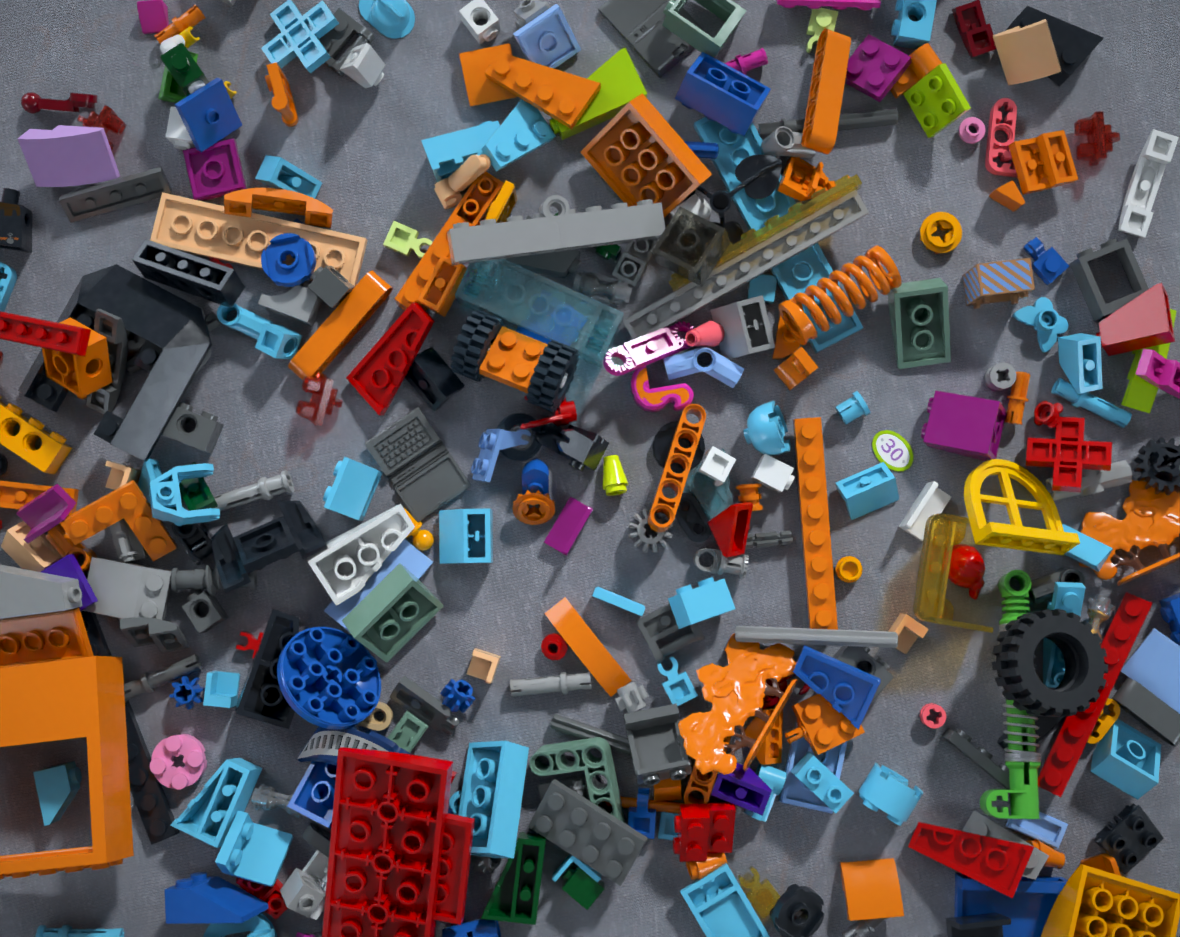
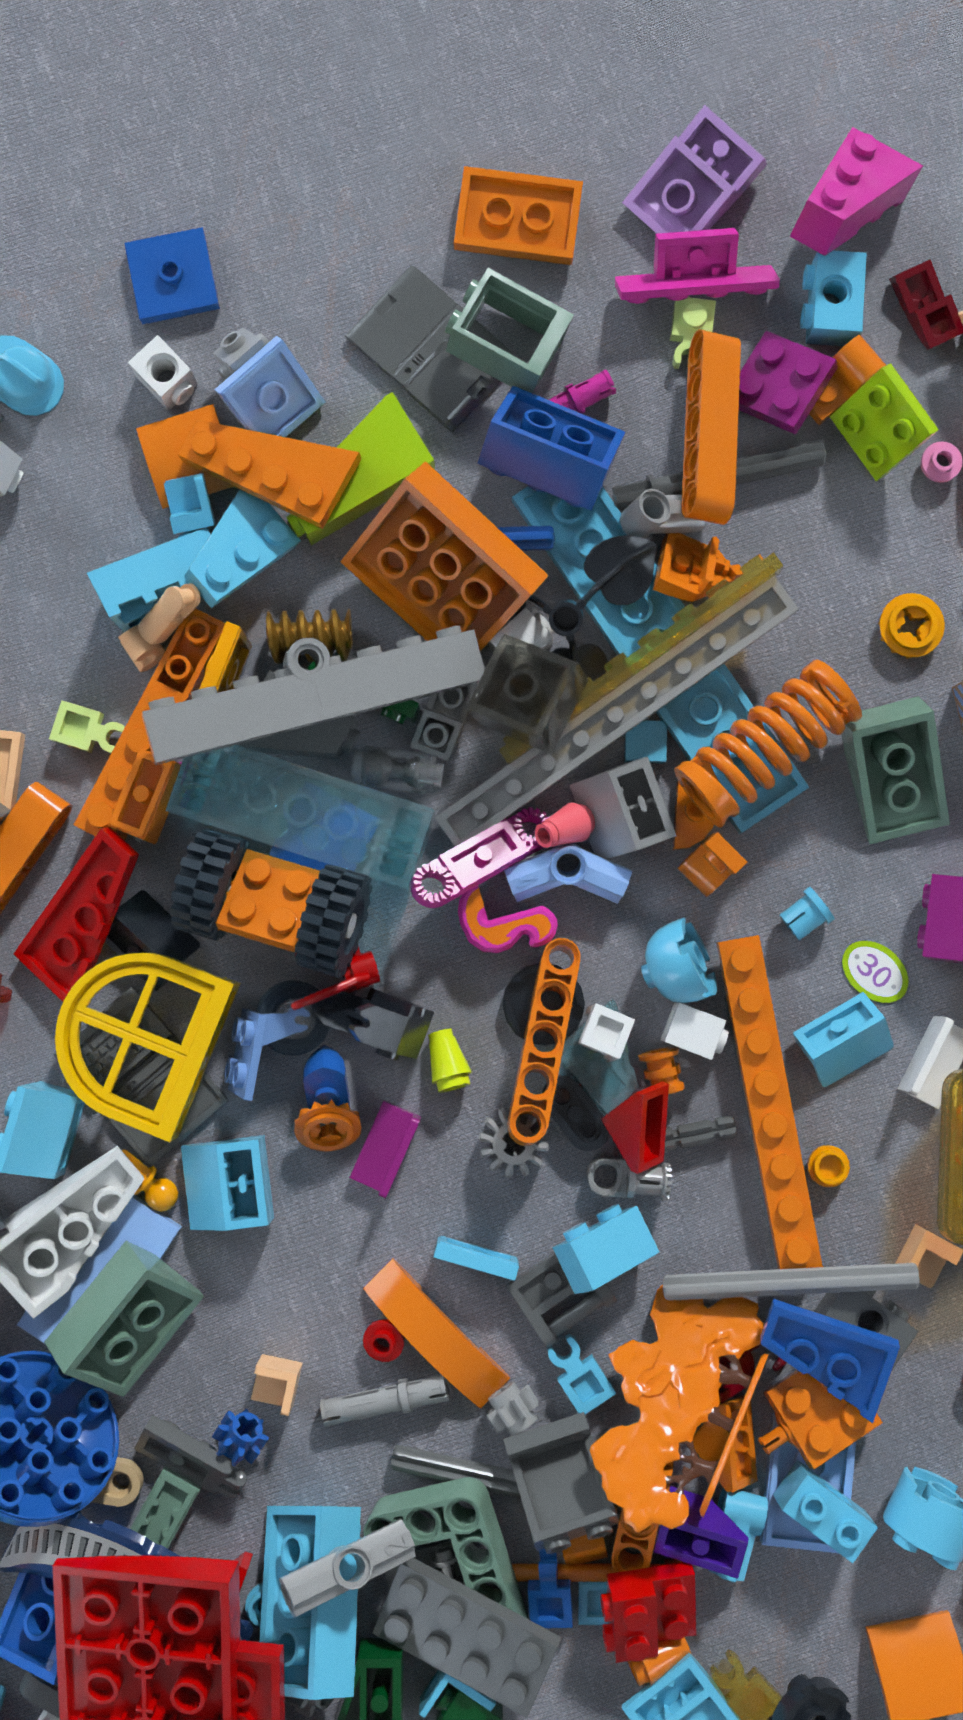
camera: 10 degrees left, 0 degrees up
none -> yellow window [55,953,241,1143]
none -> medium azure panel [164,473,215,534]
none -> pearl gold piece [266,609,352,664]
none -> light grey piece [279,1519,416,1617]

